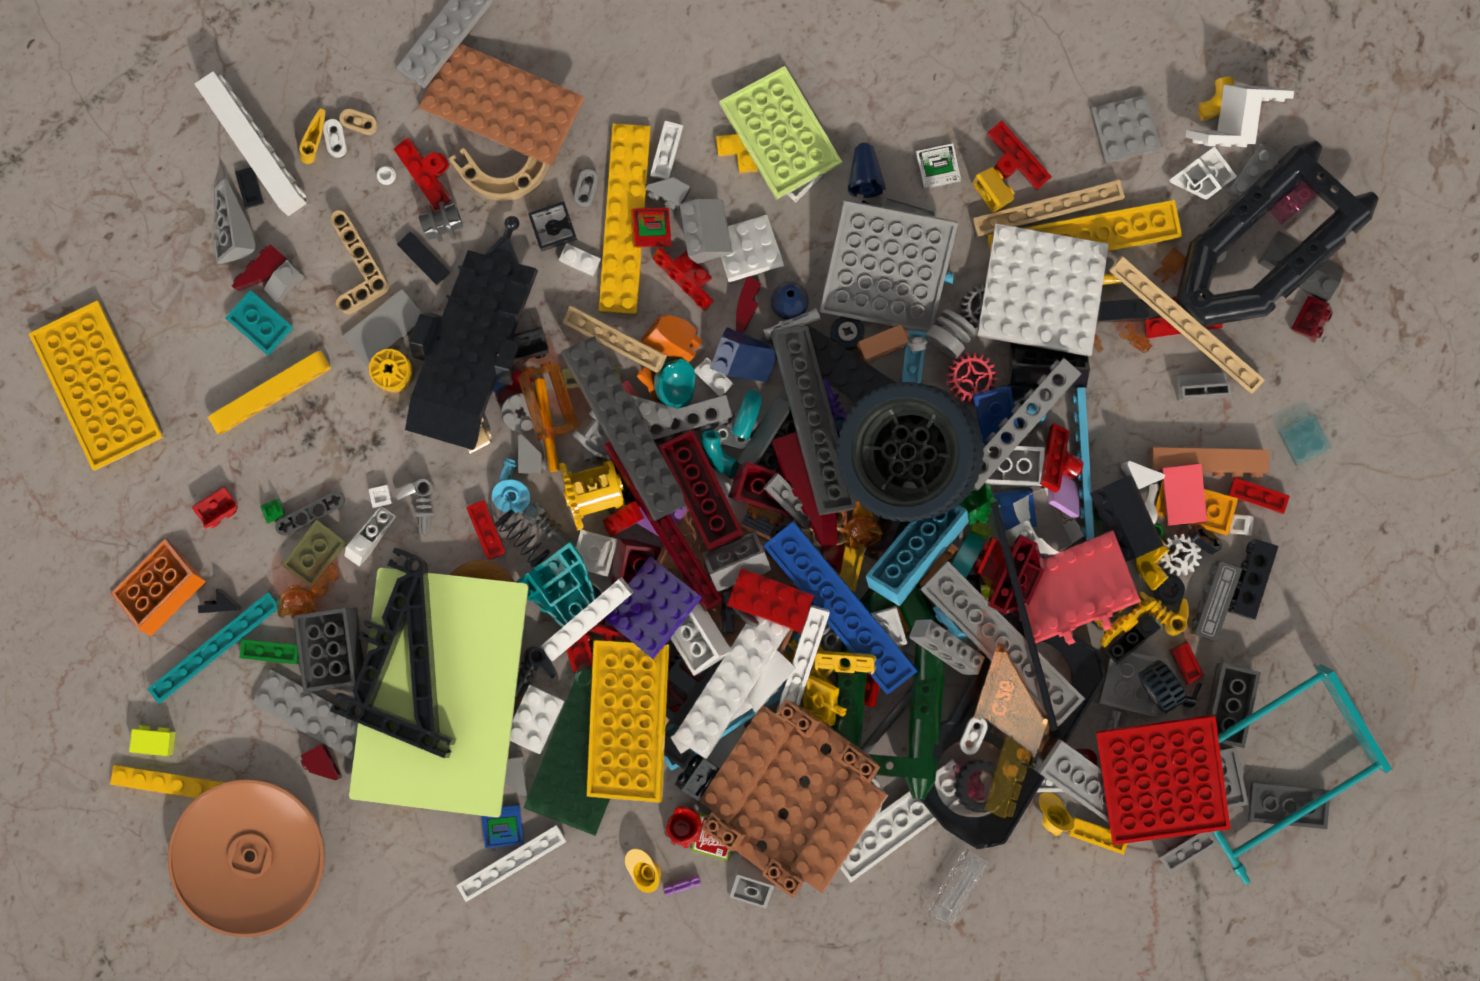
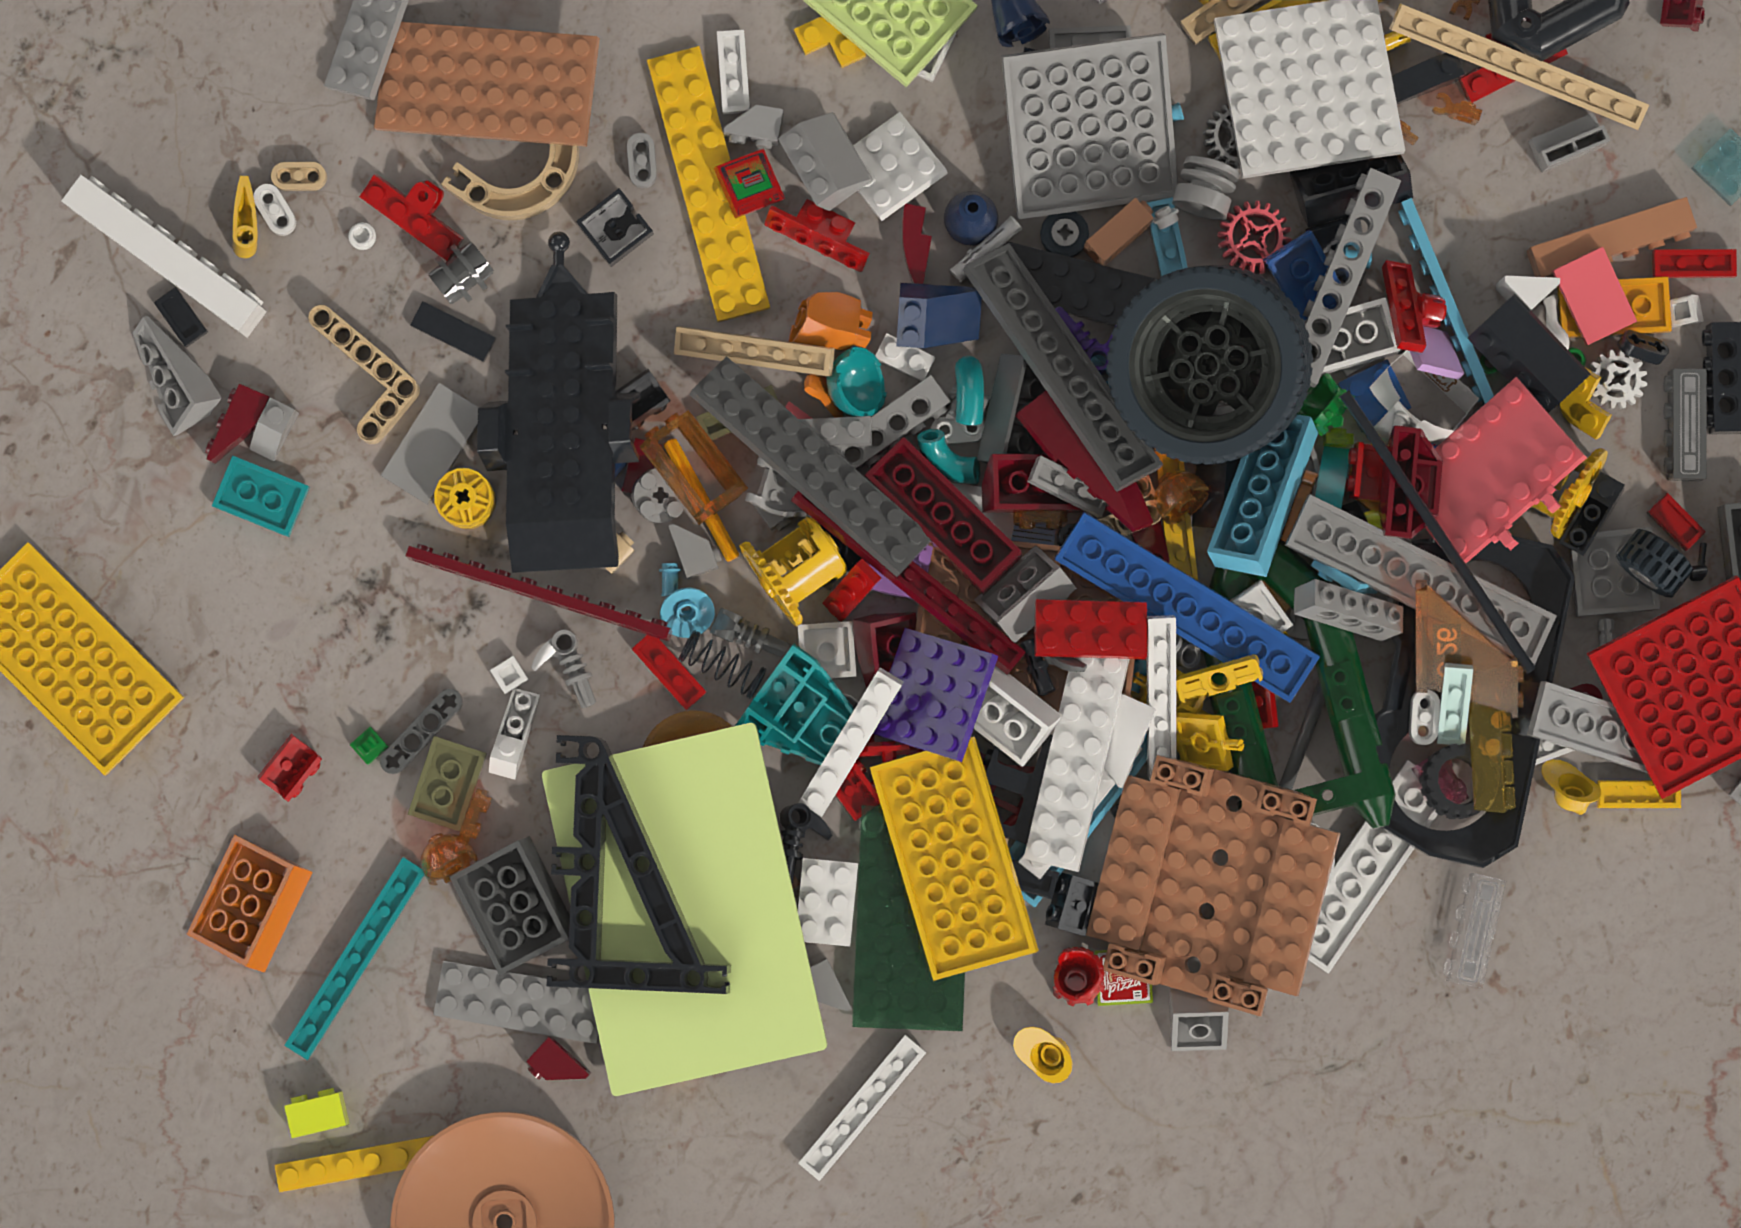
camera: 25 degrees left, 0 degrees up
black slope [198,589,241,613] -> none
yellow beam [208,350,331,435] -> none
green plate [239,639,299,664] -> none
tile [482,805,524,848] -> none
white plate [559,243,601,277] -> none
medium lavender axle [663,875,701,896] -> none
yellow piece [1138,592,1189,636] -> none
black gear [1153,574,1185,605] -> none
none -> dark red plate [405,544,673,642]
none -> light aqua plate [1437,663,1473,745]

